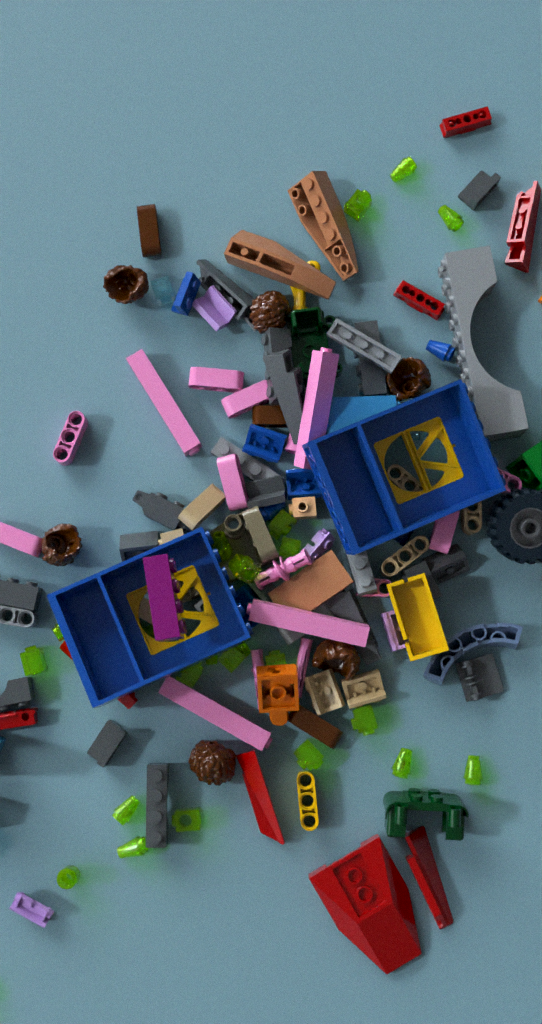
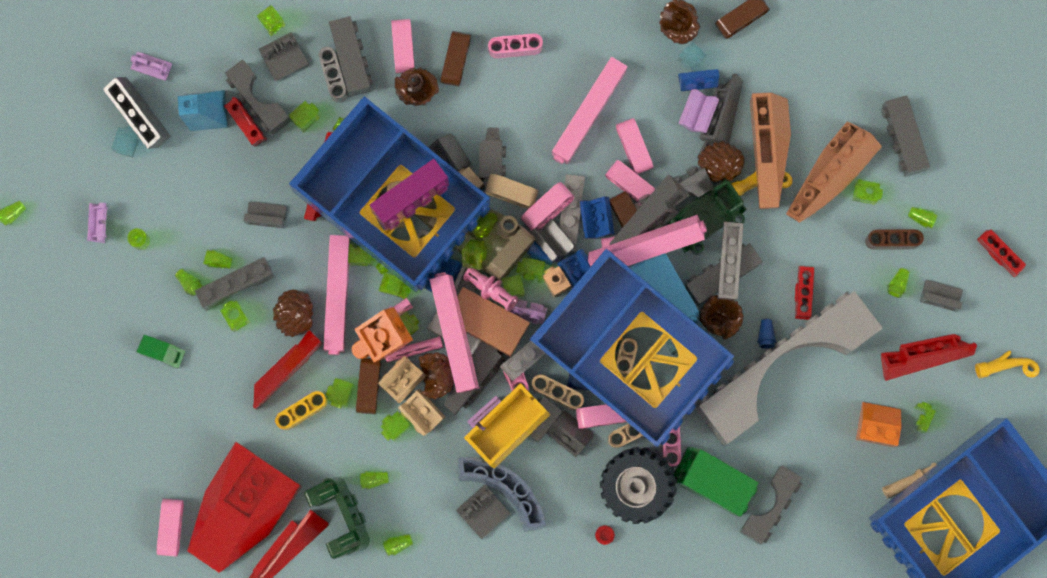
camera: 60 degrees right, 0 degrees up
none -> green slope [136,334,185,369]
none -> bright pink beam [157,498,184,557]
none -> reddish brown beam [441,31,471,87]
none -> reddish brown beam [865,229,924,250]
none -> dark grey brick [881,95,930,177]

